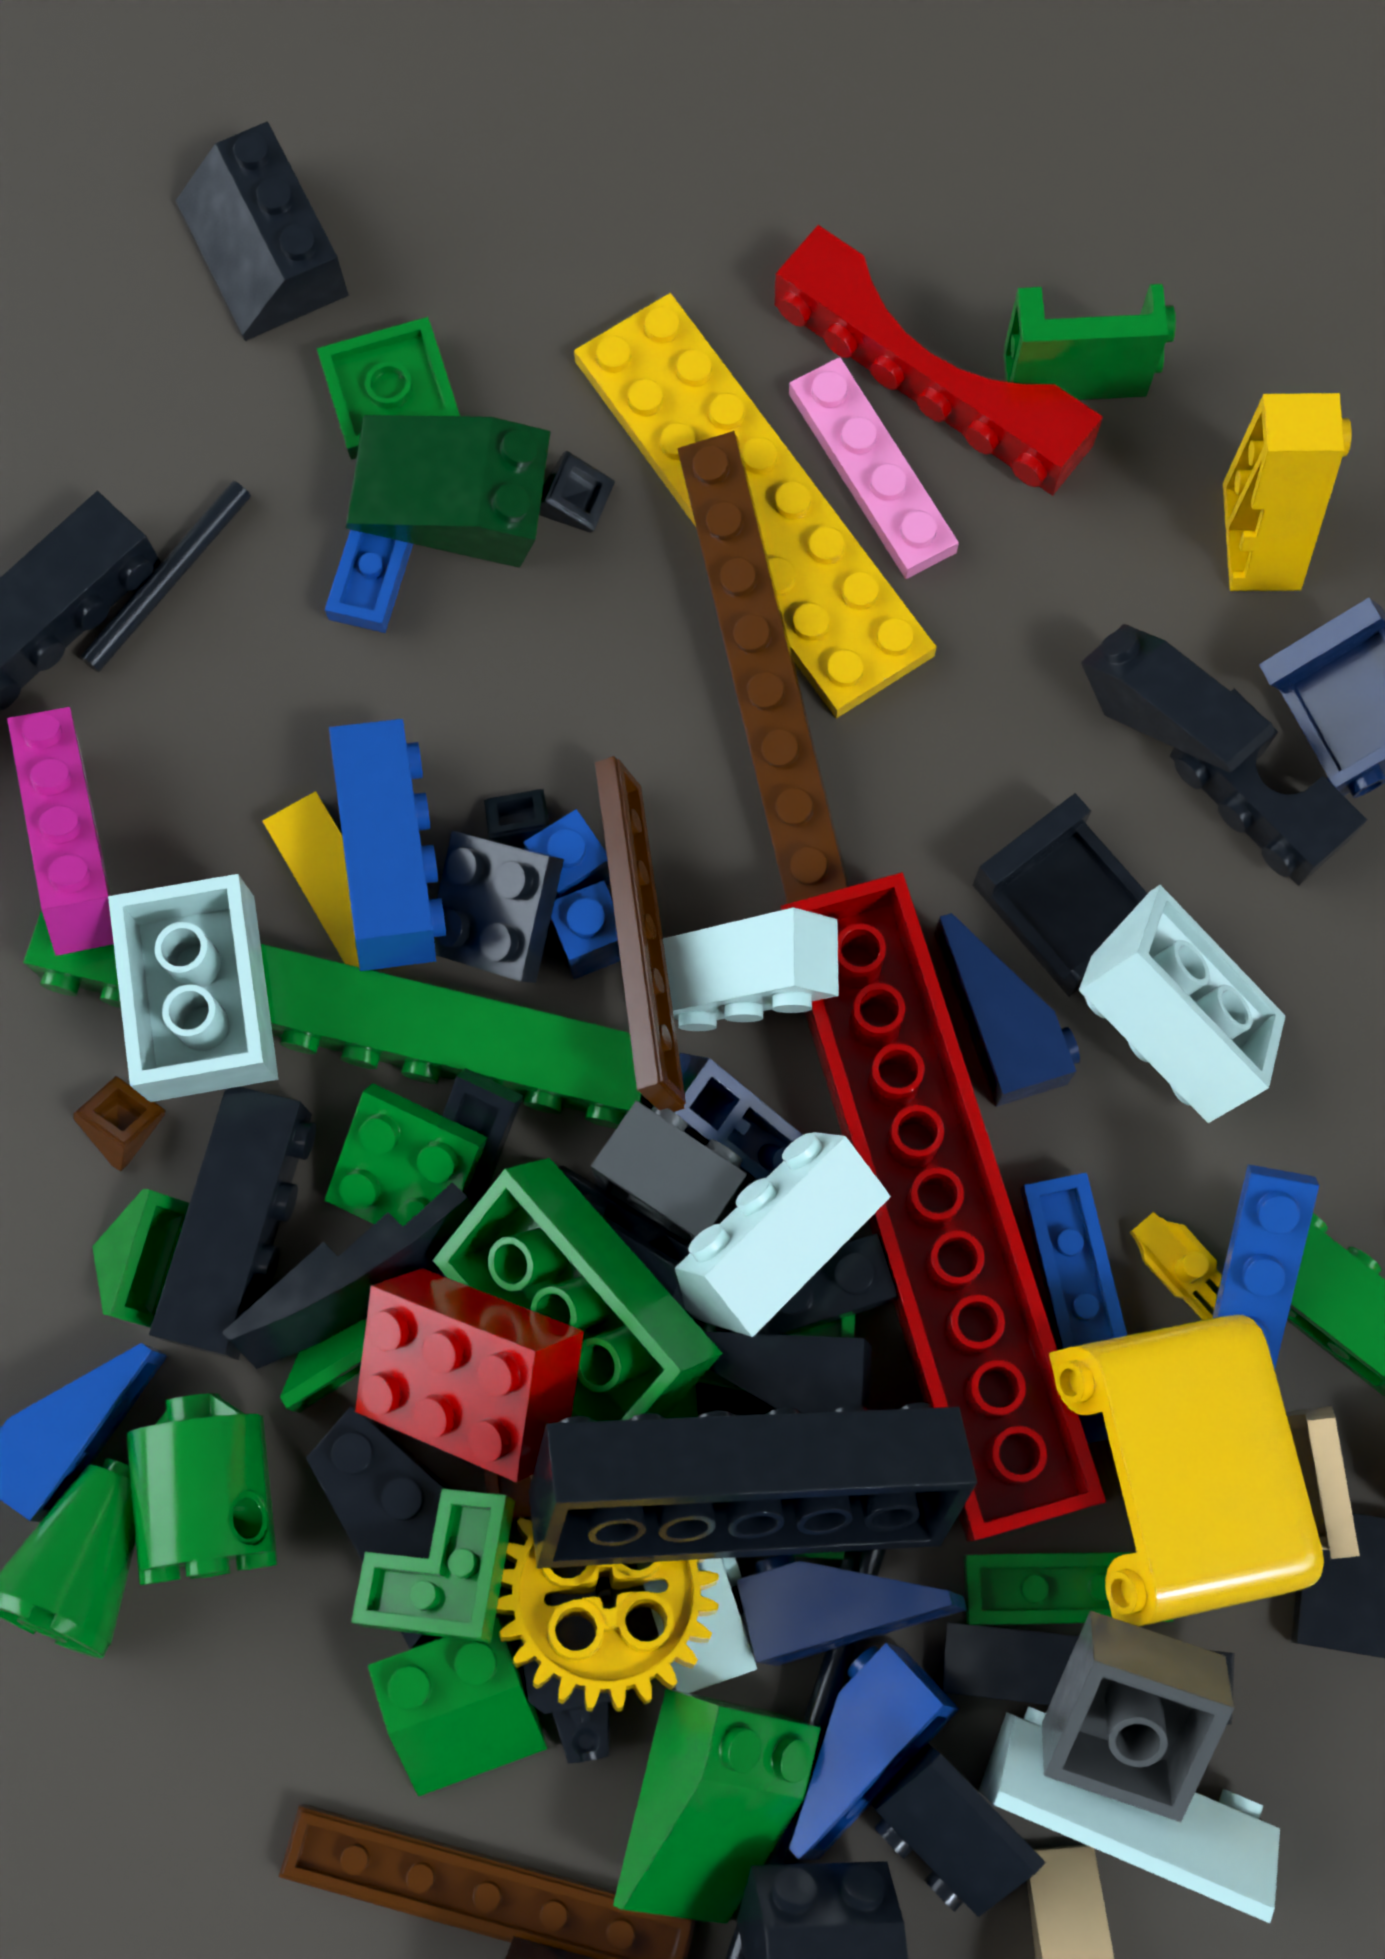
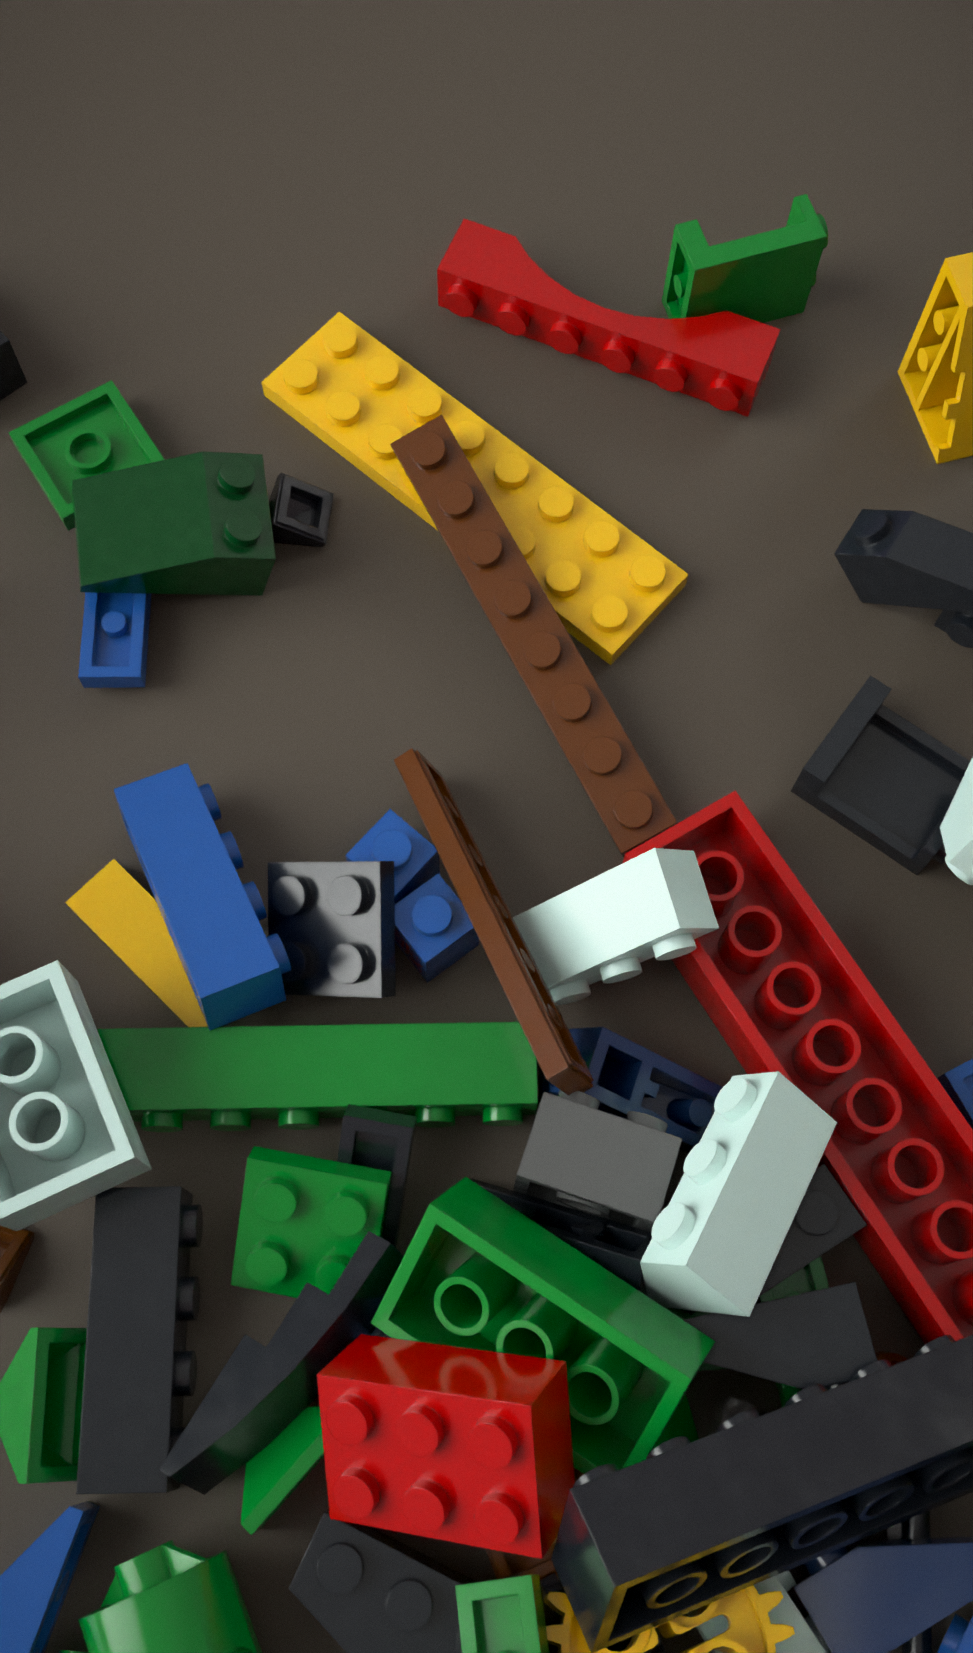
camera: 20 degrees left, 5 degrees down
black slope [484,789,550,848] -> none
bright pink plate [789,357,959,579] -> none
dark blue slope [934,913,1080,1107] -> none

